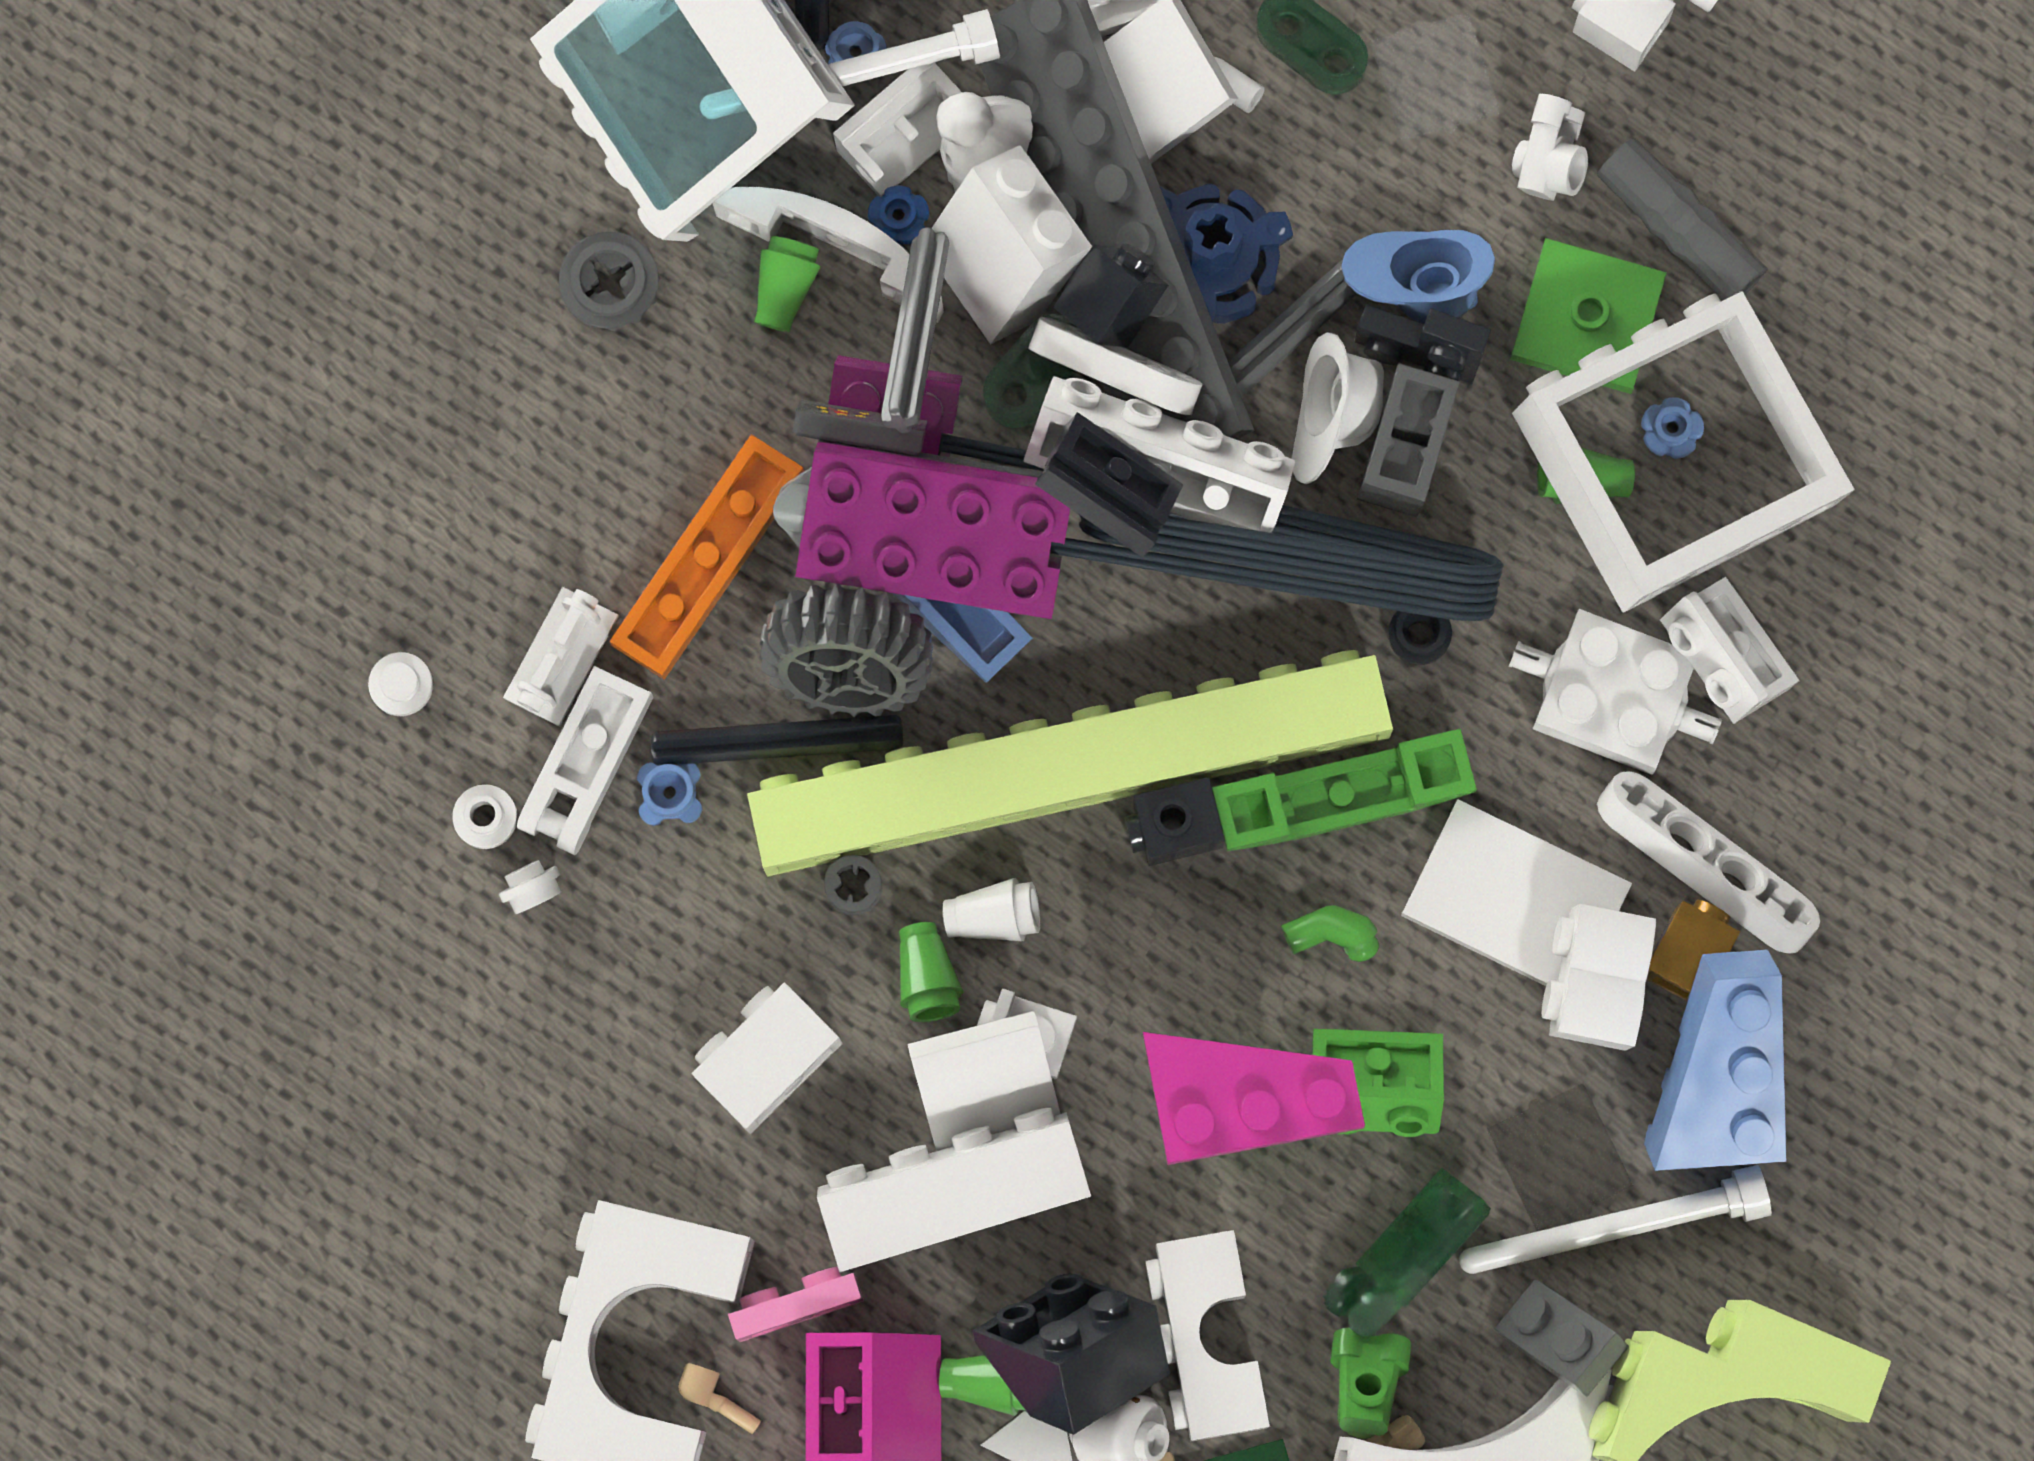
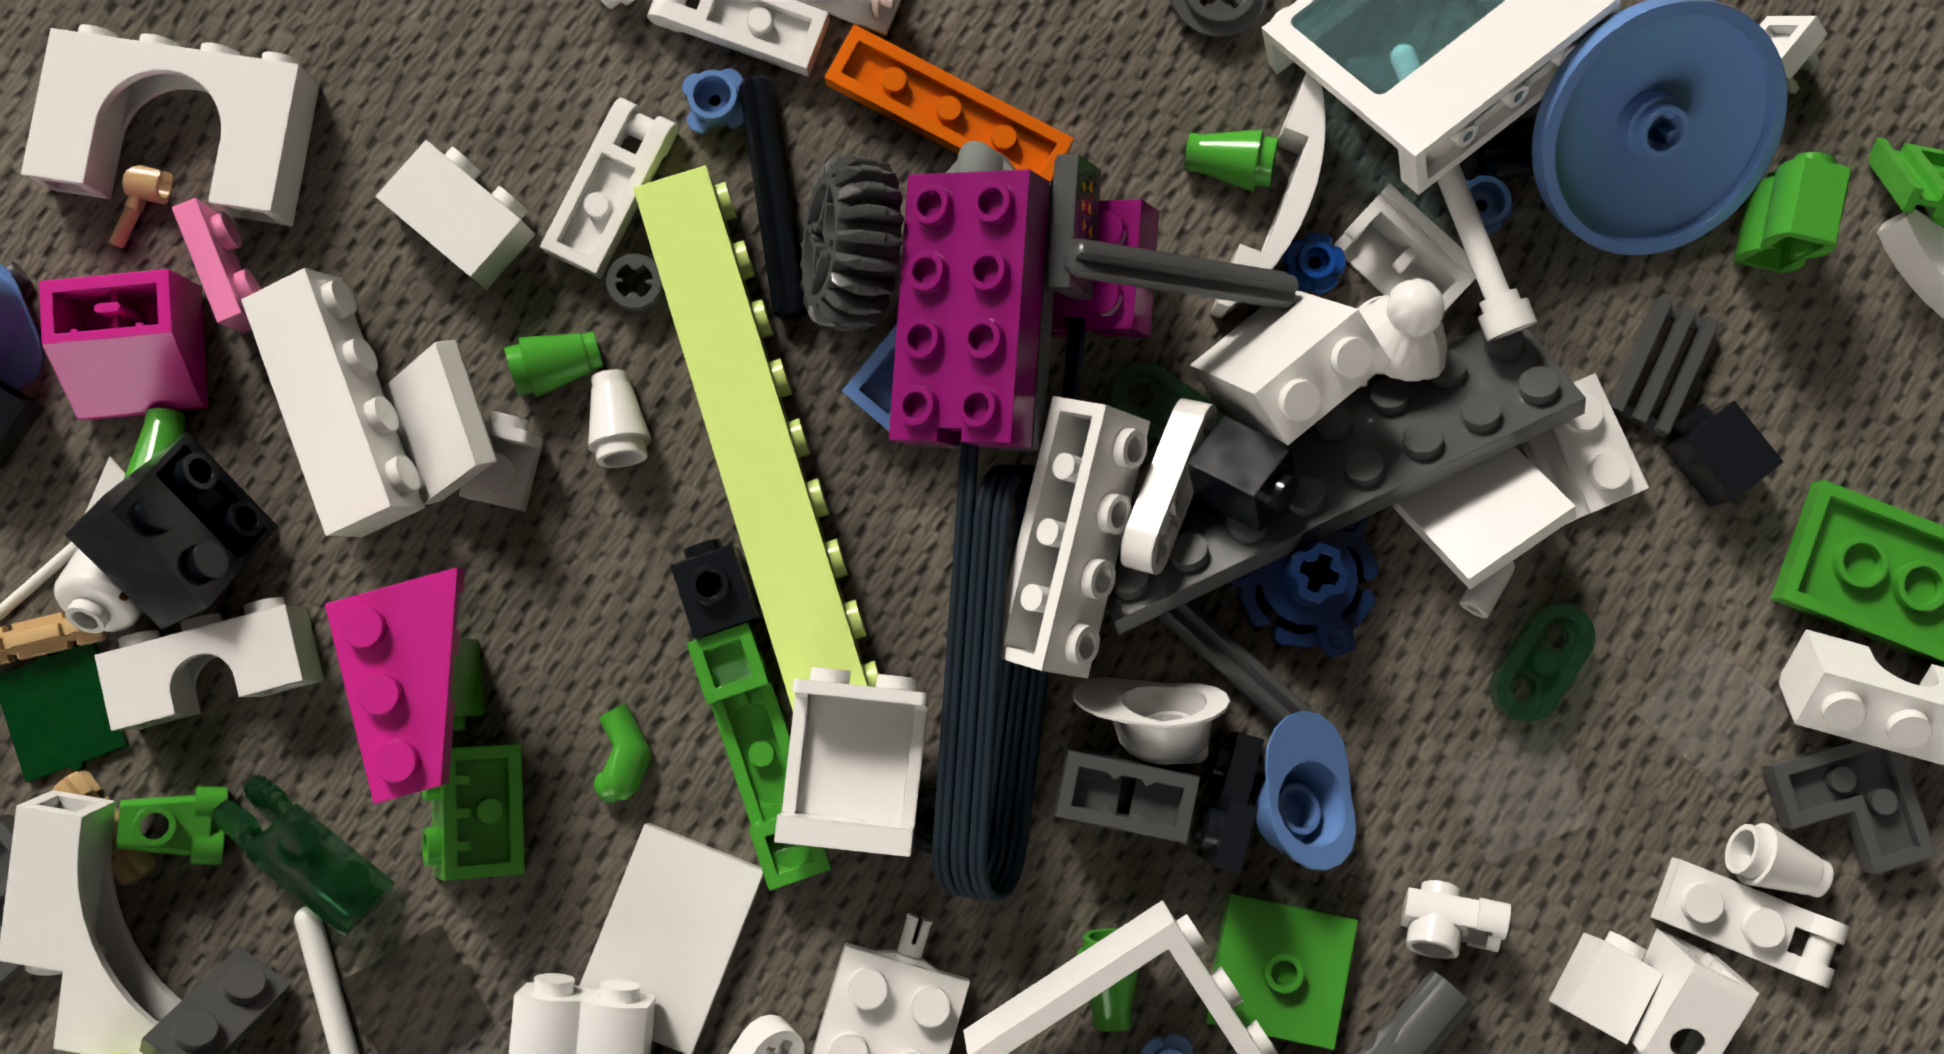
camera: 80 degrees right, 5 degrees up
black plate [1035,412,1184,558] -> none
none -> white plate [540,97,679,279]
none -> white panel [774,667,930,857]

